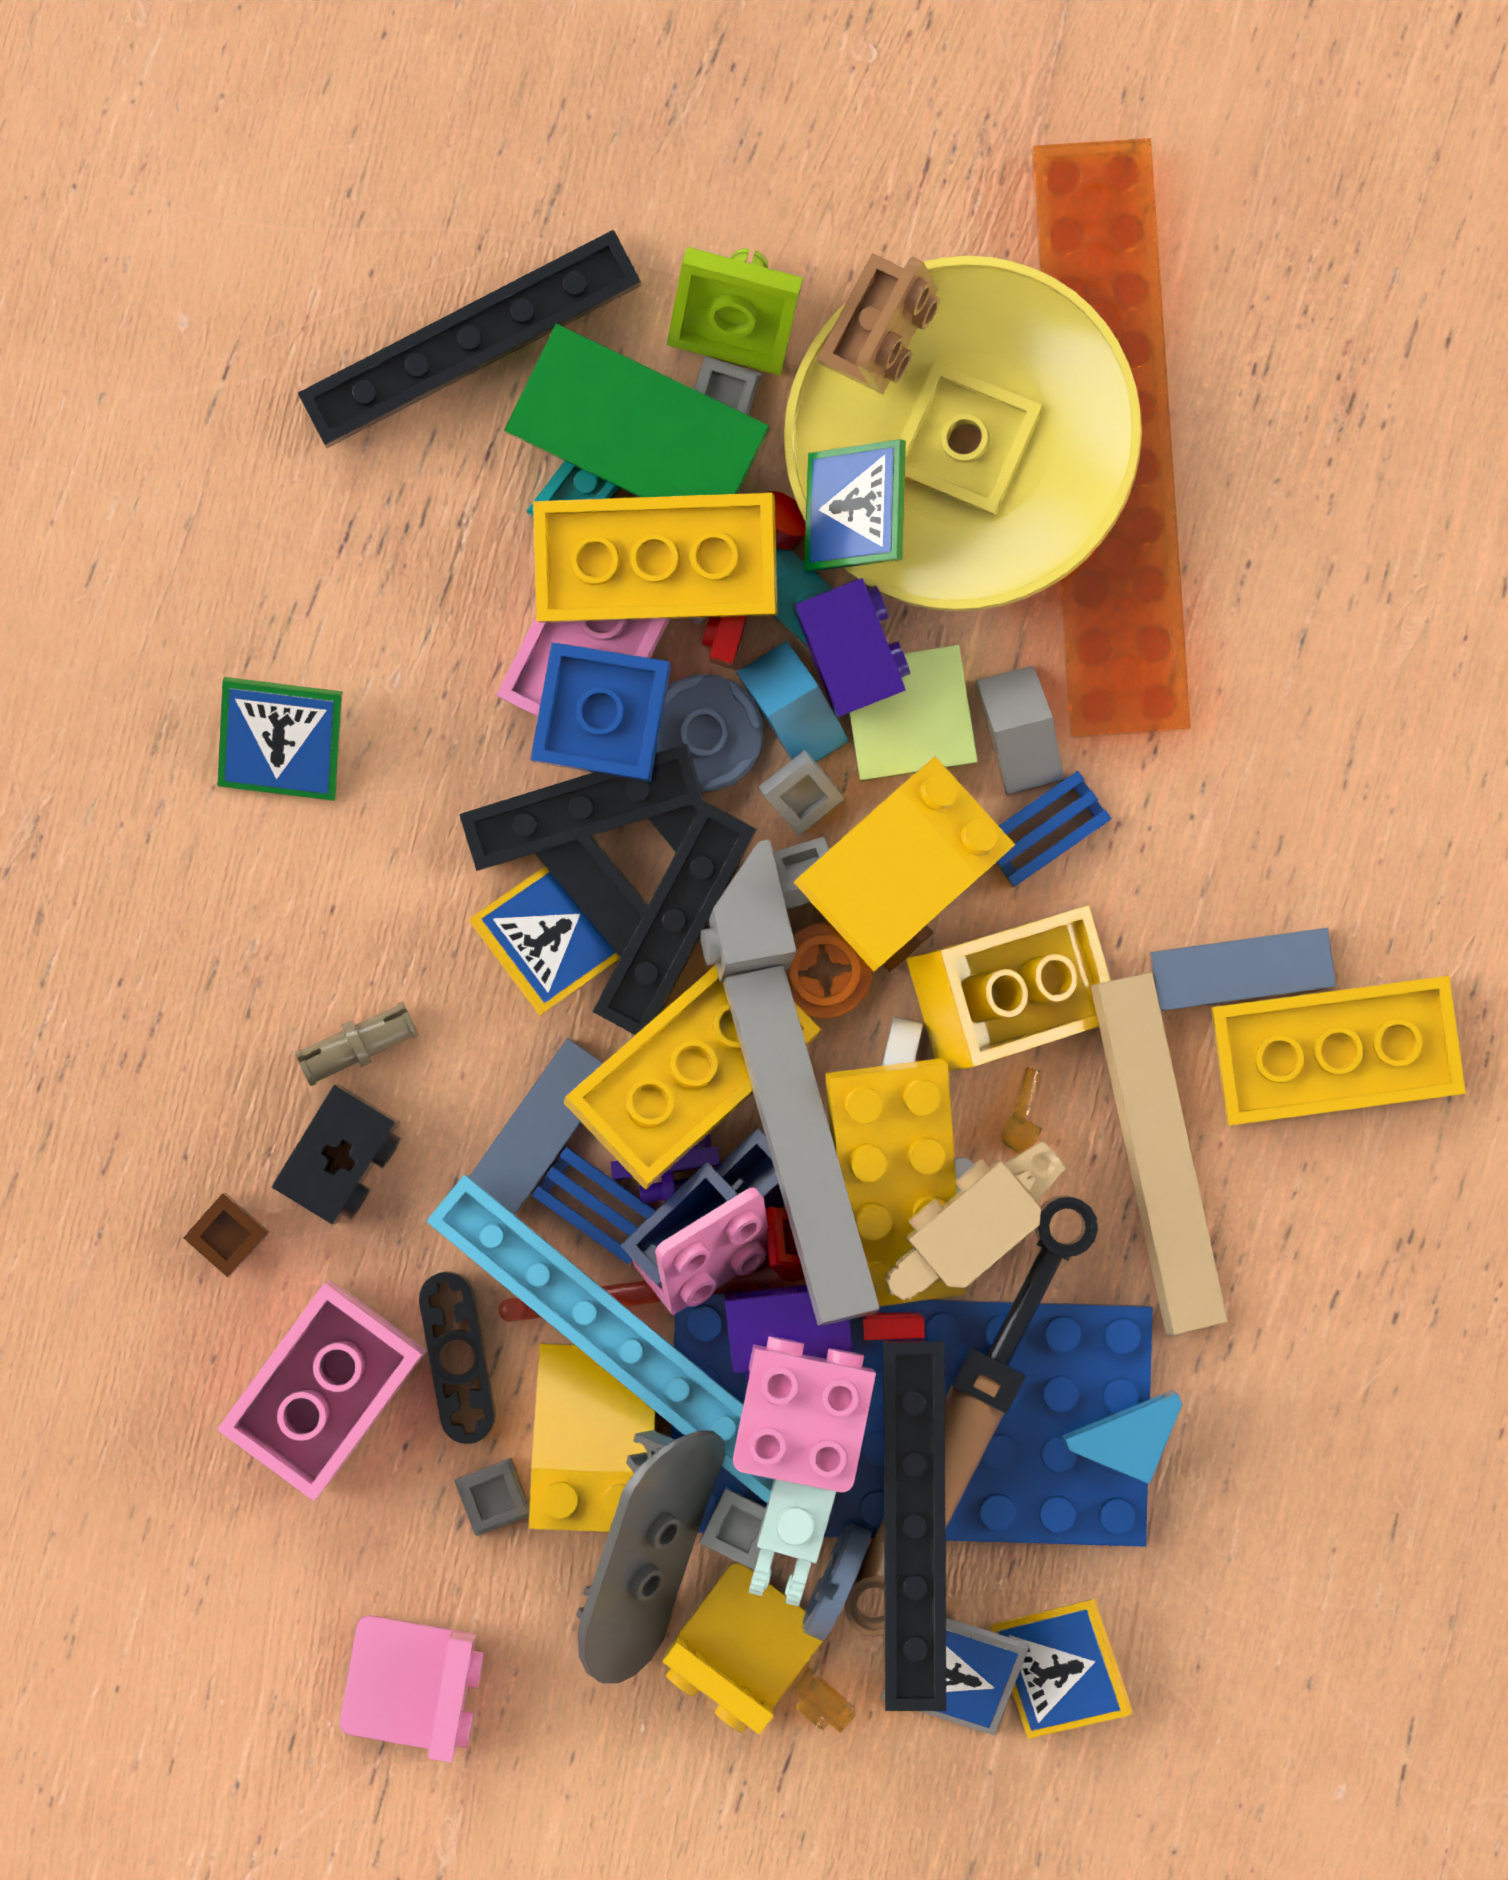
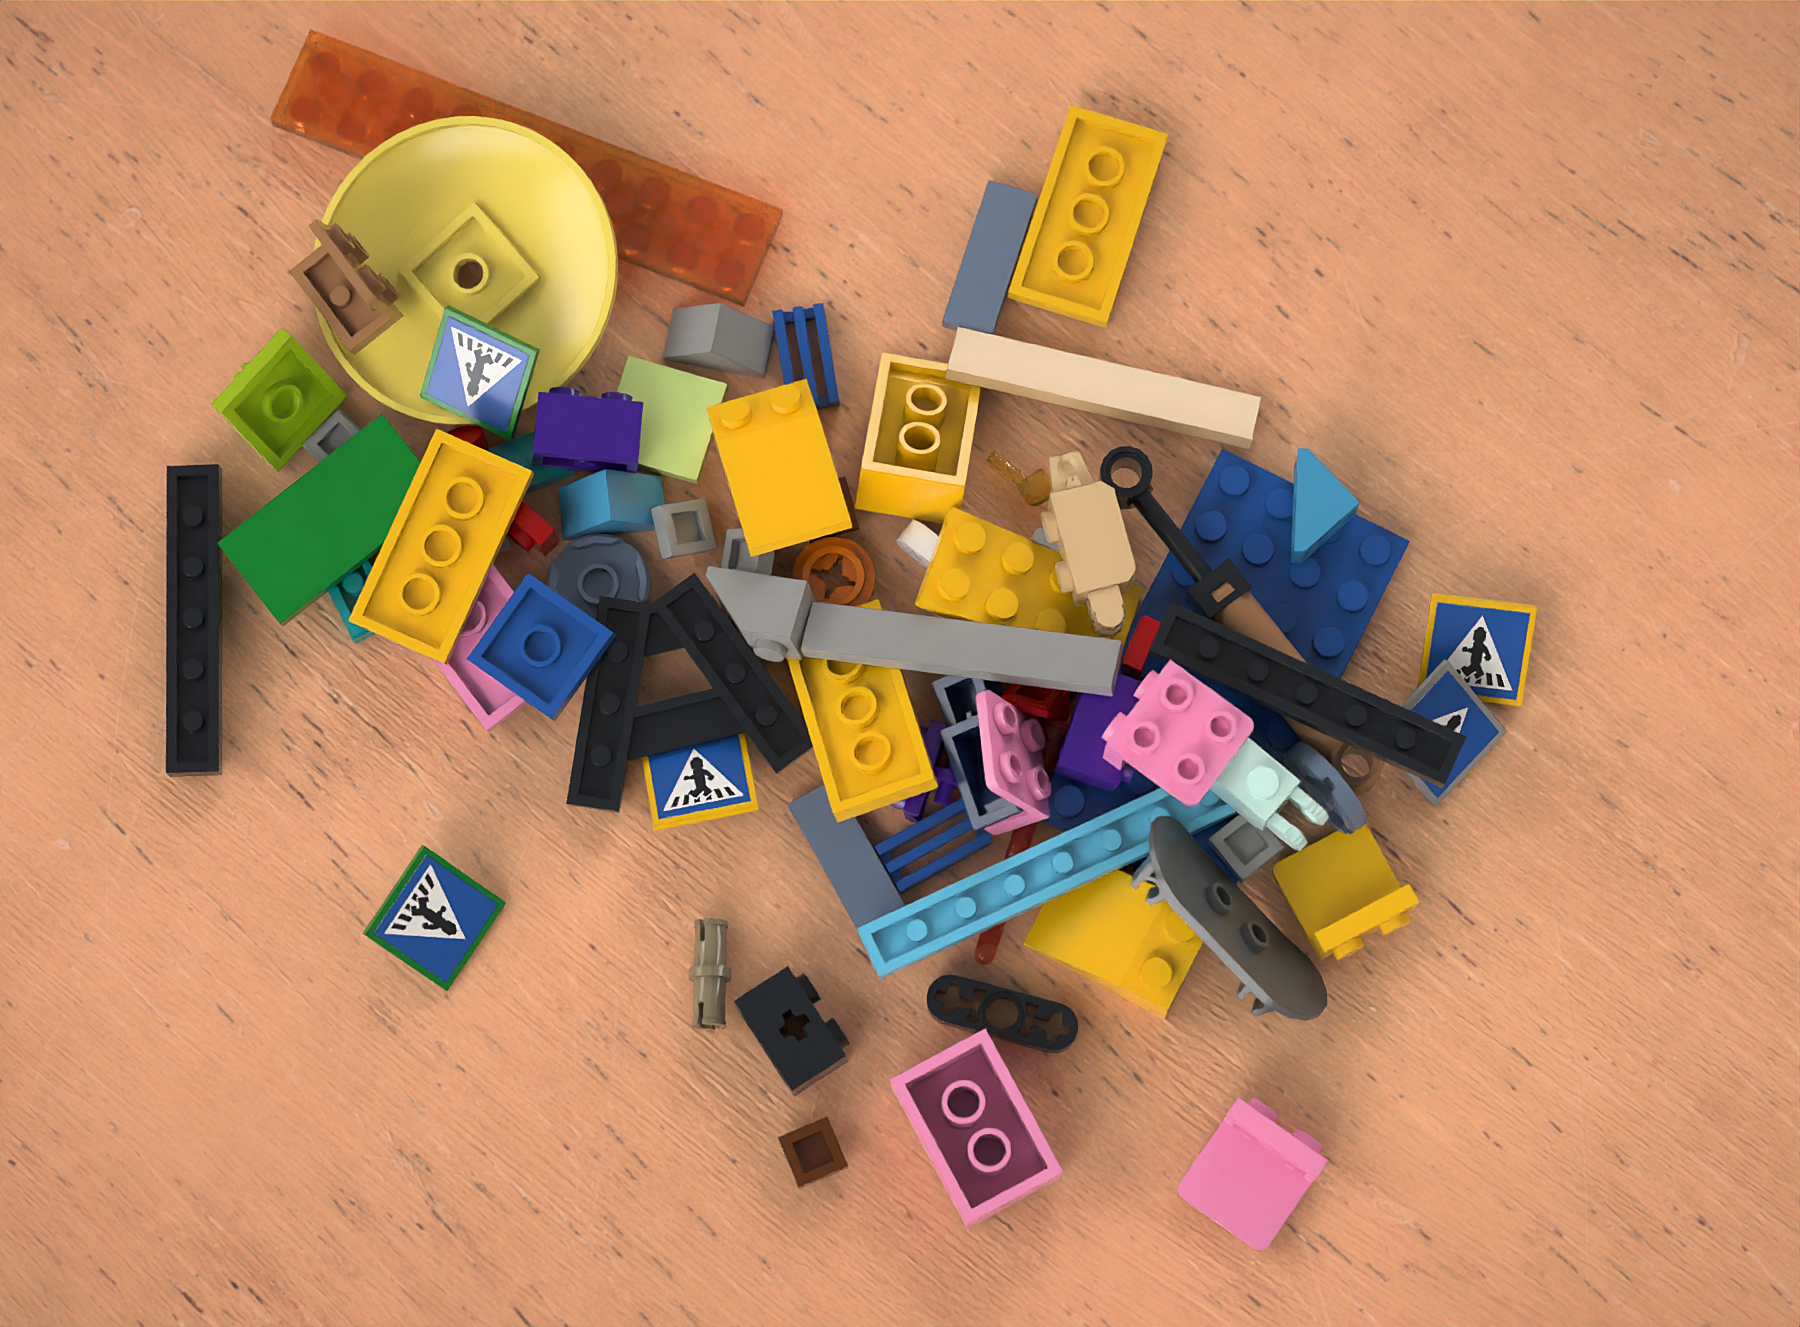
camera: 65 degrees left, 10 degrees down
flat silver tile [454,1458,530,1536] -> none
clear yellow plate [795,1668,856,1733] -> none

